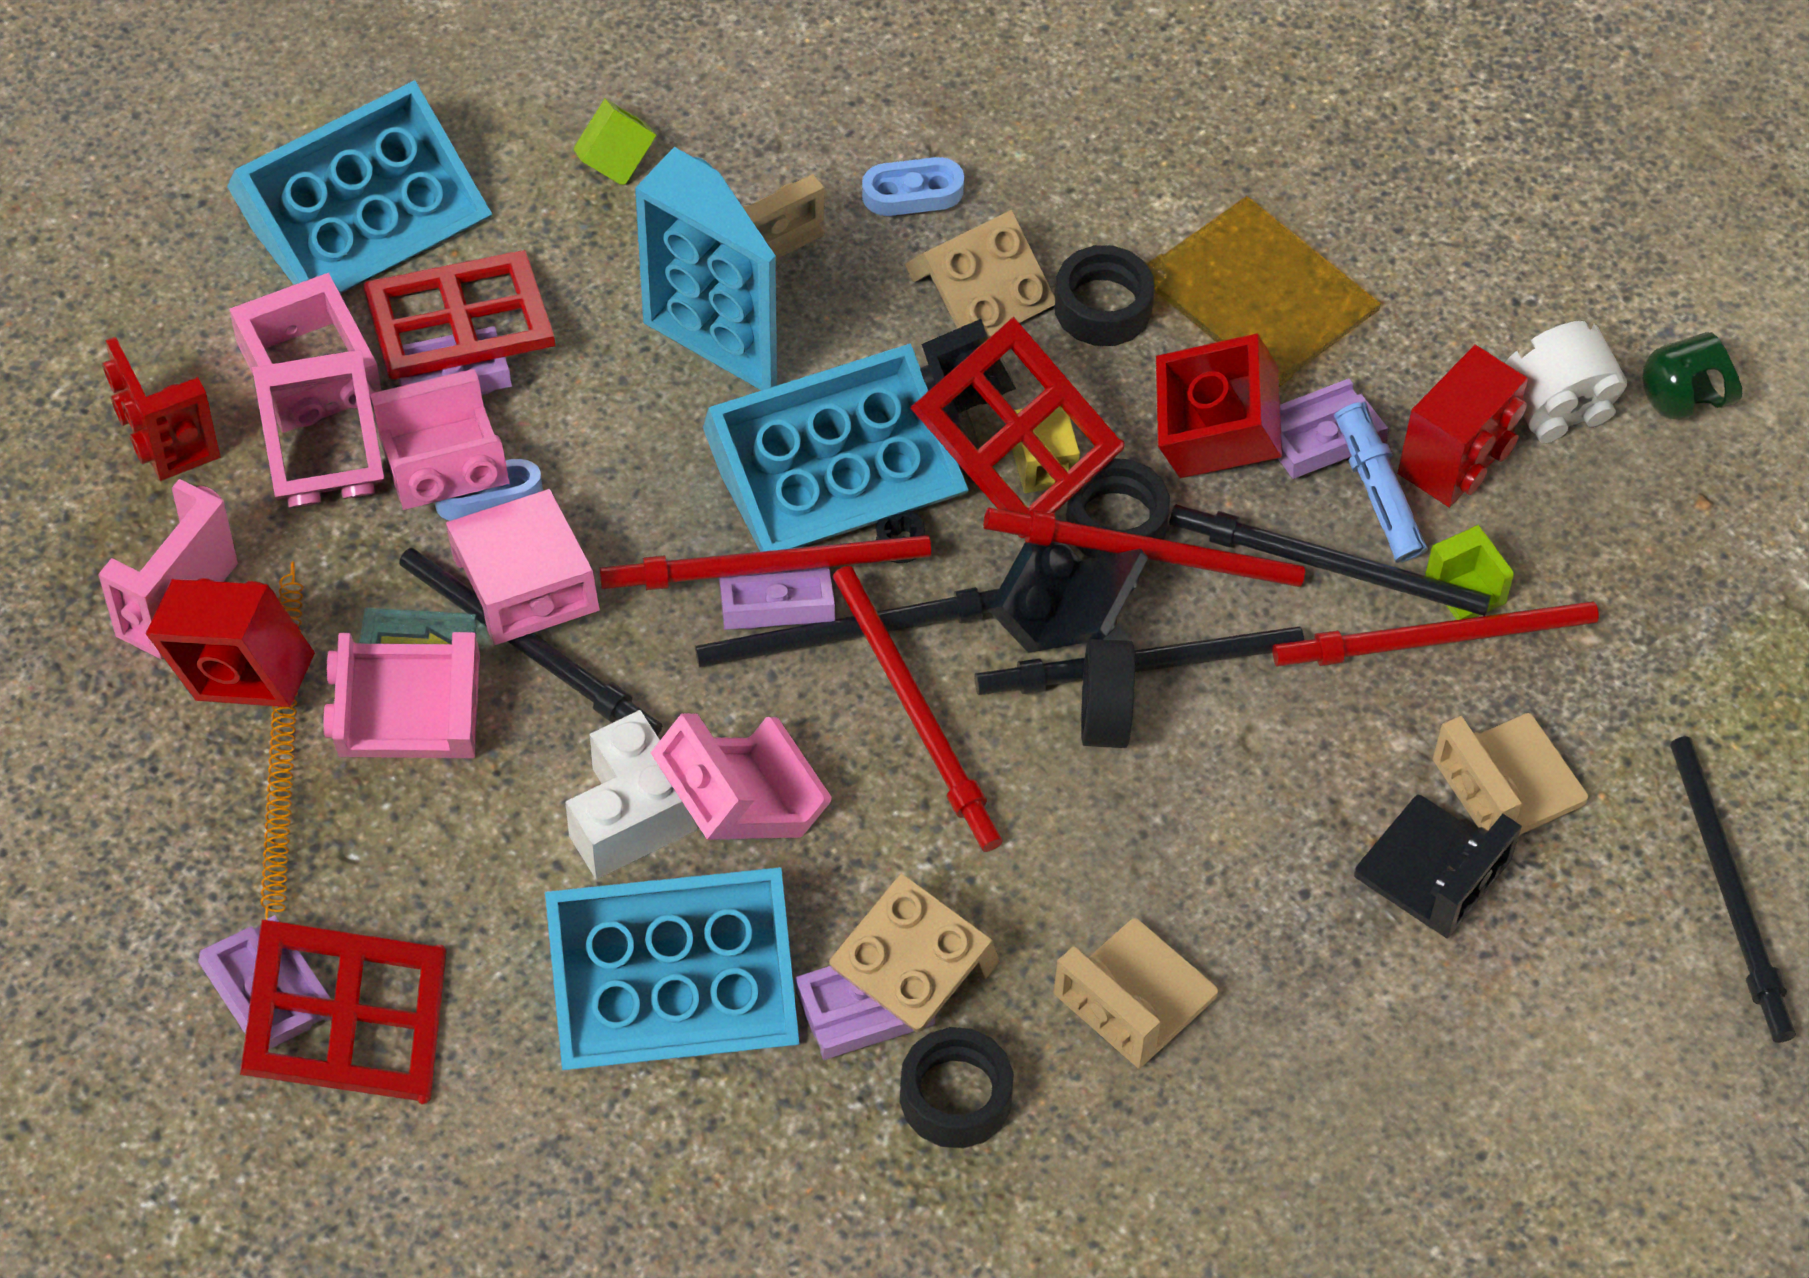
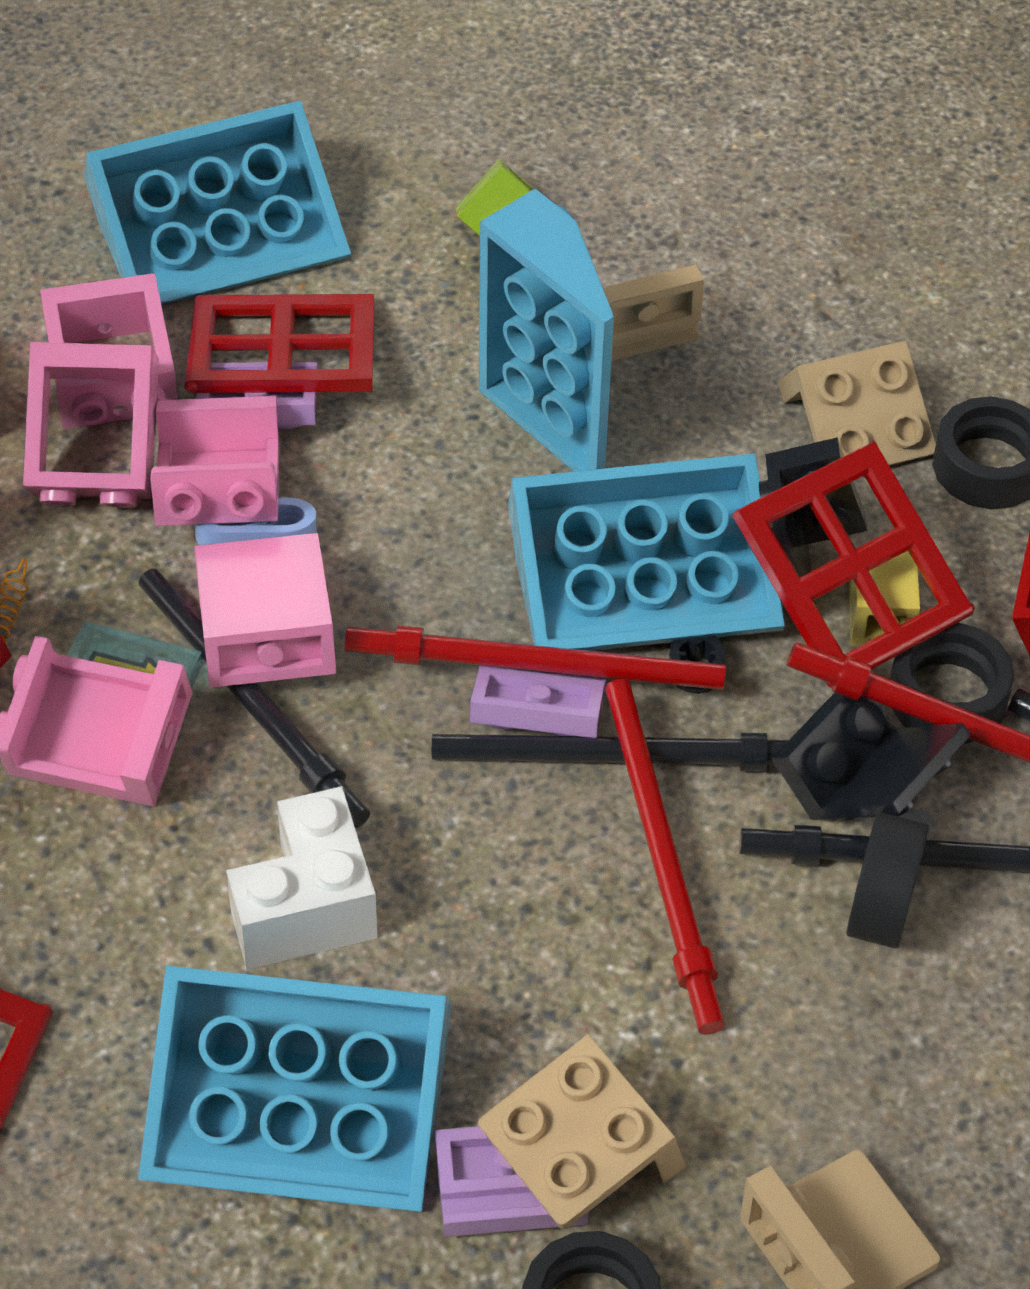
camera: 15 degrees right, 5 degrees down
bright pink panel [651,713,831,840] -> none
light blue plate [862,157,964,216] -> none

